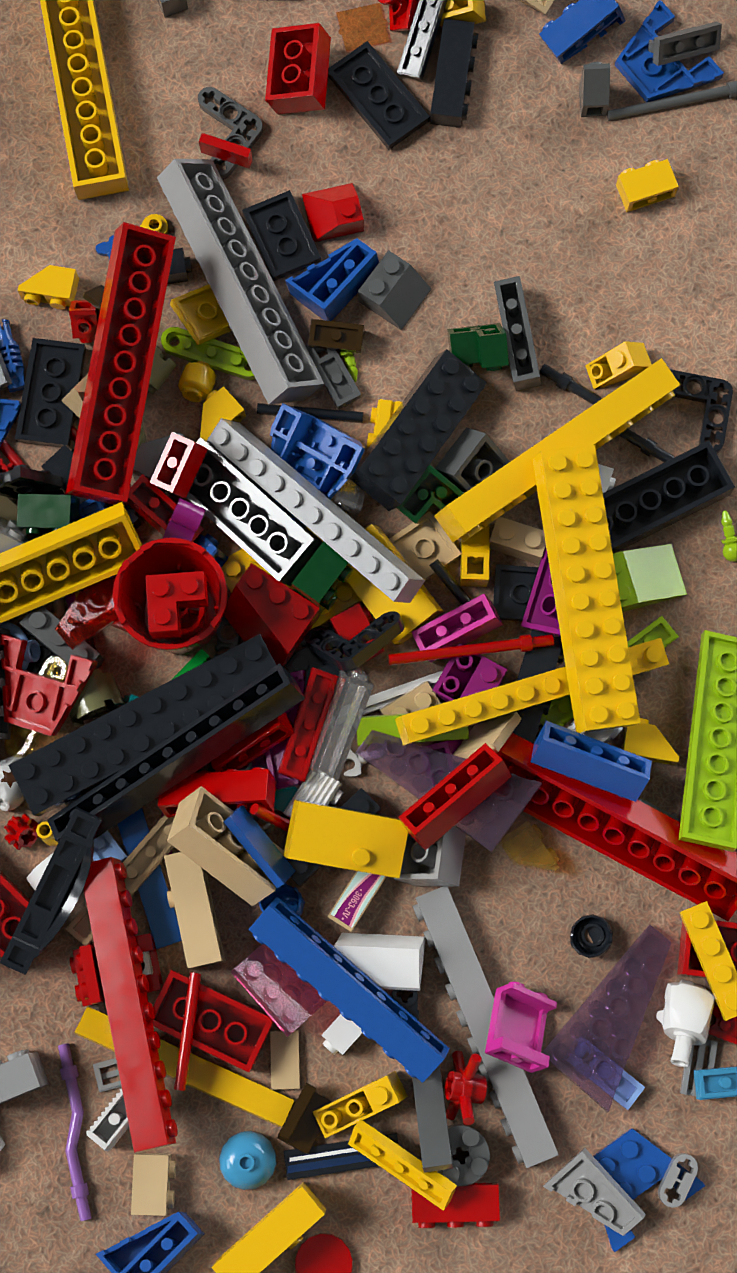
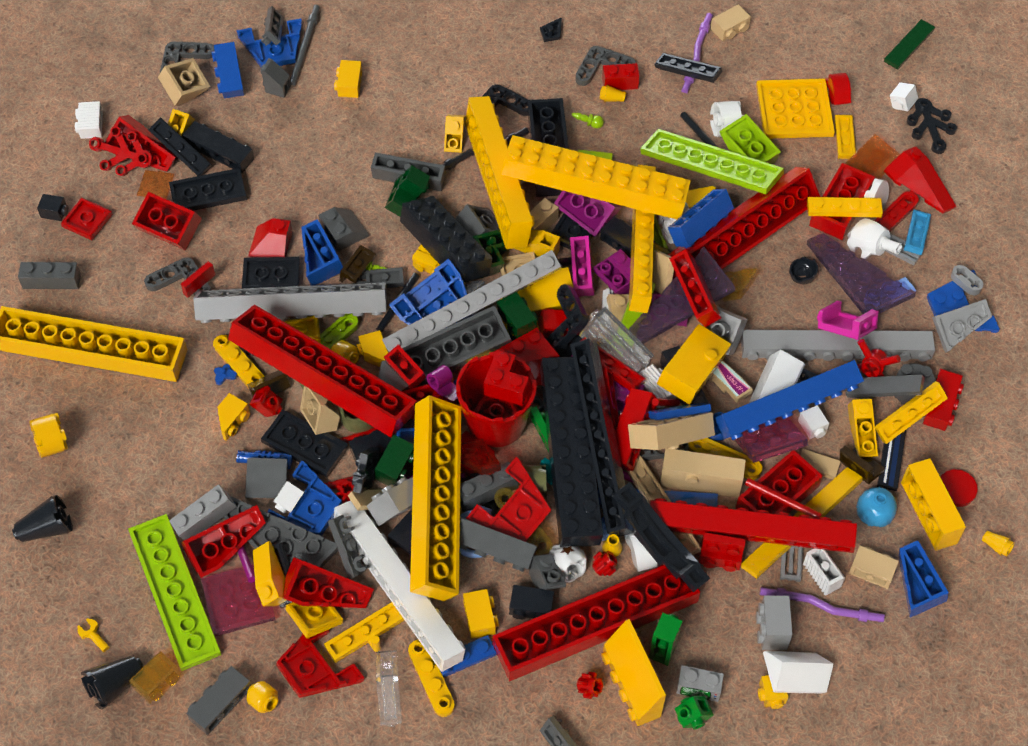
camera: 70 degrees left, 20 degrees down
red bar [388,634,554,665] -> none
none -> yellow plate [688,438,762,480]

